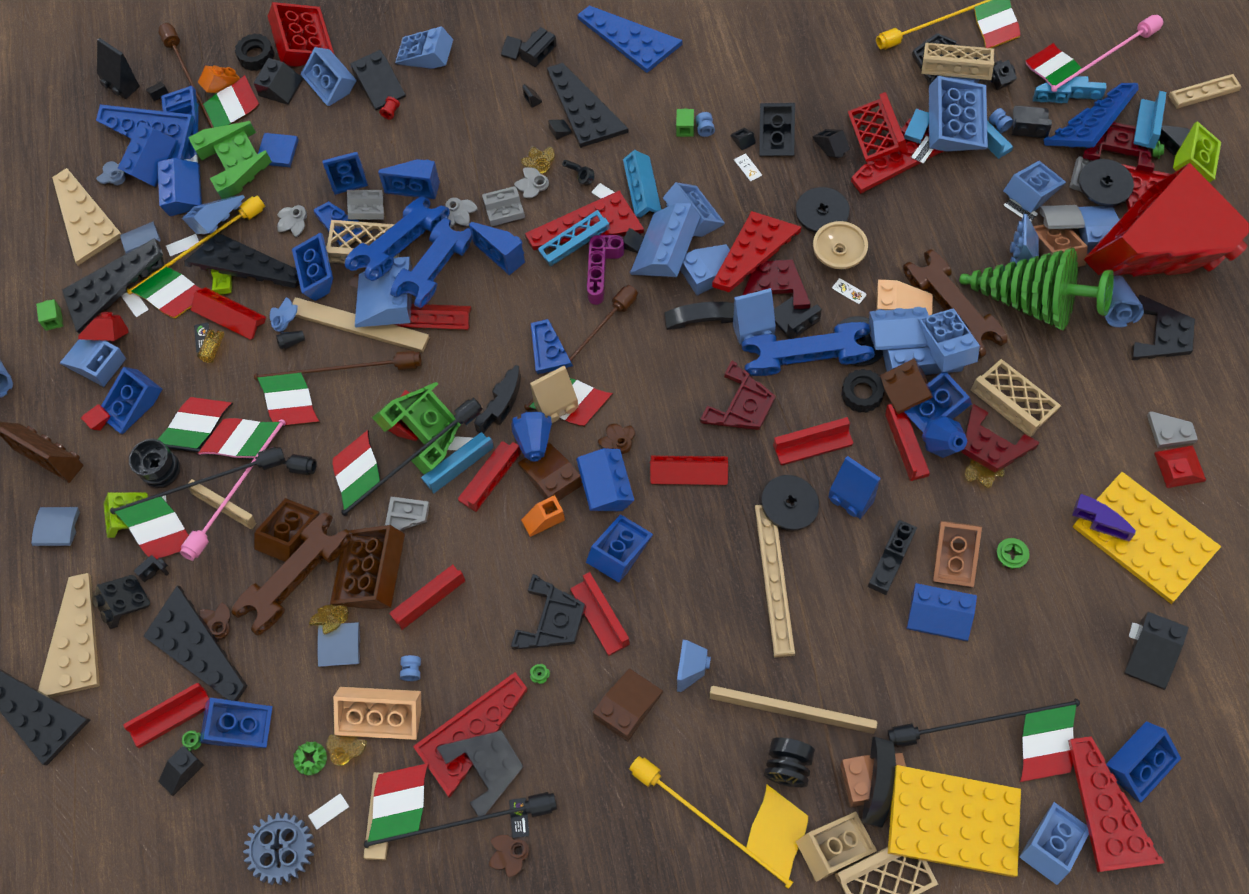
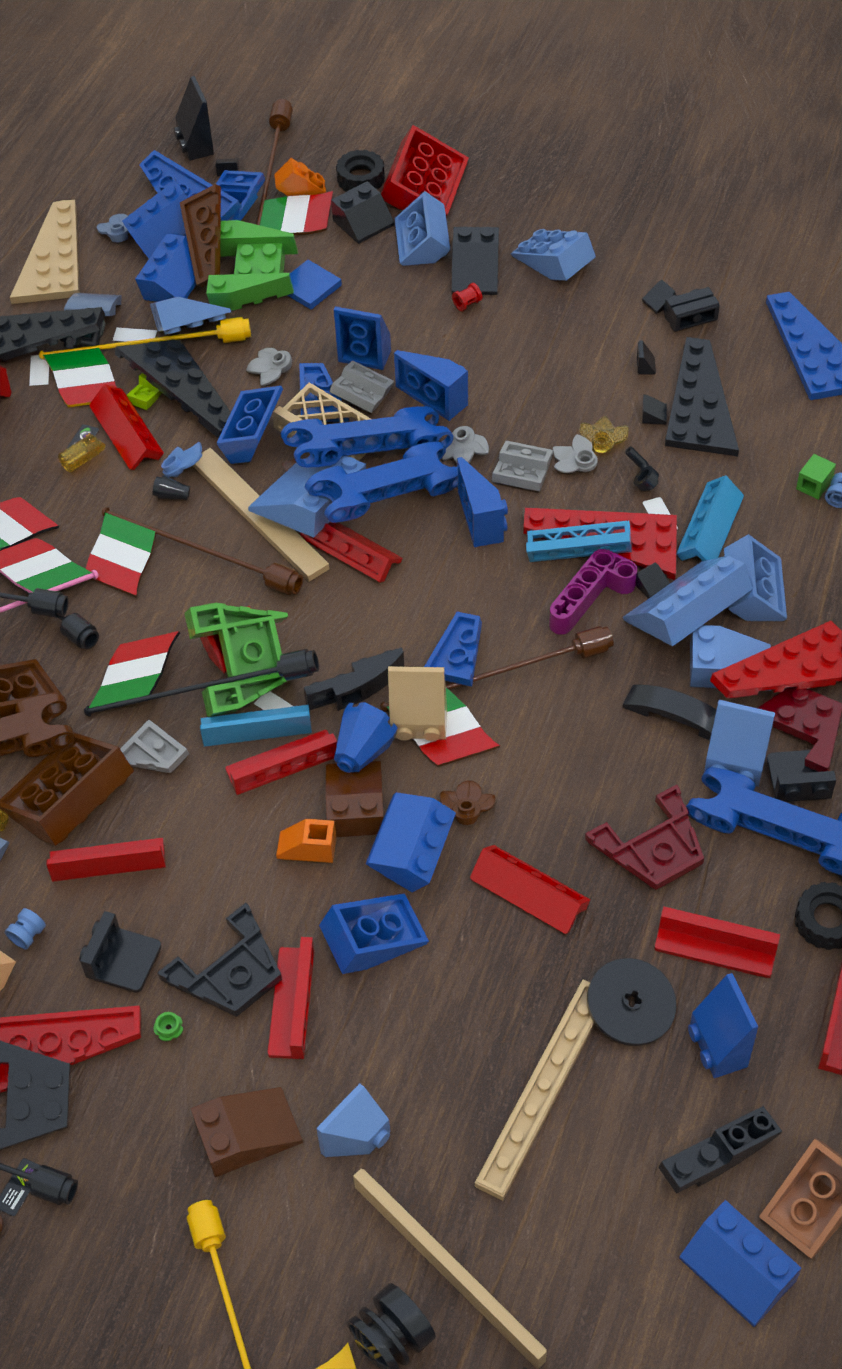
camera: 30 degrees right, 10 degrees down
none -> black bracket [79,911,162,993]
none -> reddish brown wing [180,184,221,287]

